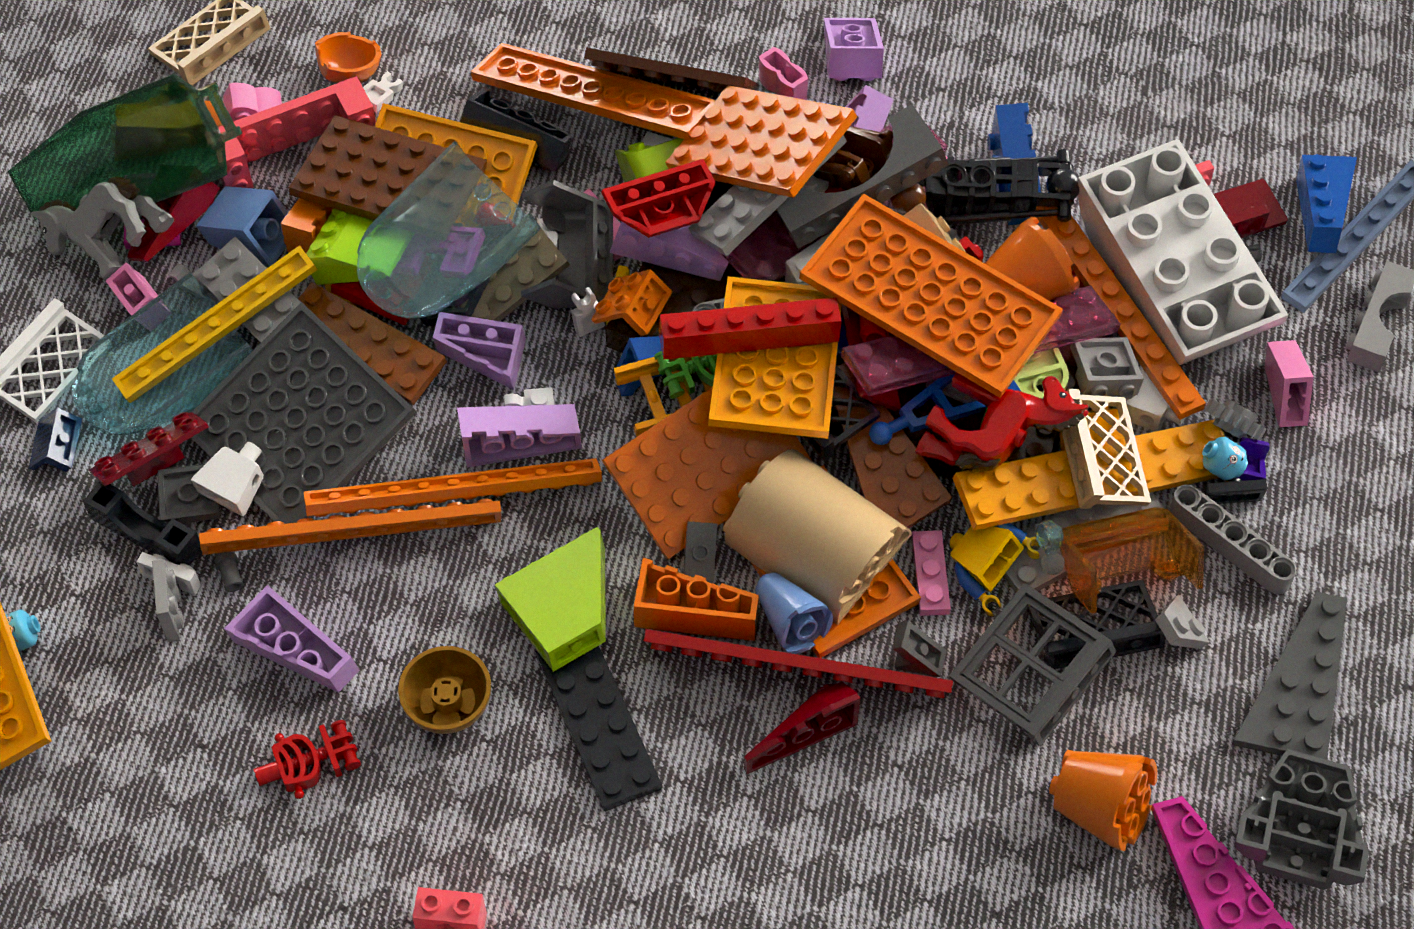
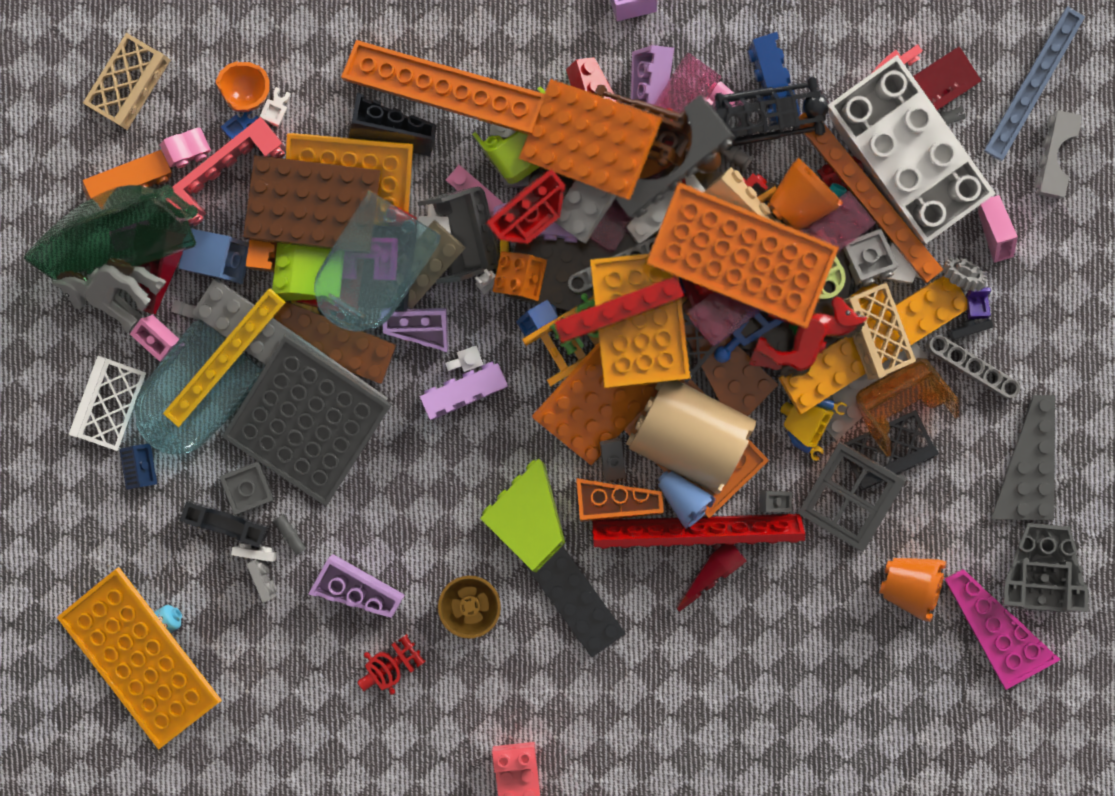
camera: 15 degrees left, 30 degrees up
dark red bracket [89,412,209,487] -> none
white torso [191,442,264,517] -> none
orange plate [199,499,501,555] -> none
orange plate [303,458,602,517] -> none
reddish brown plate [584,47,760,93] -> none
bright pink brick [759,47,808,100] -> none
bright pink plate [911,530,951,616] -> none
clear light blue plate [1035,520,1065,575] -> none
light grey wing [1155,595,1209,649] -> none
medium azure head [1202,437,1248,480] -> none
blue wedge [1296,154,1357,253] -> none

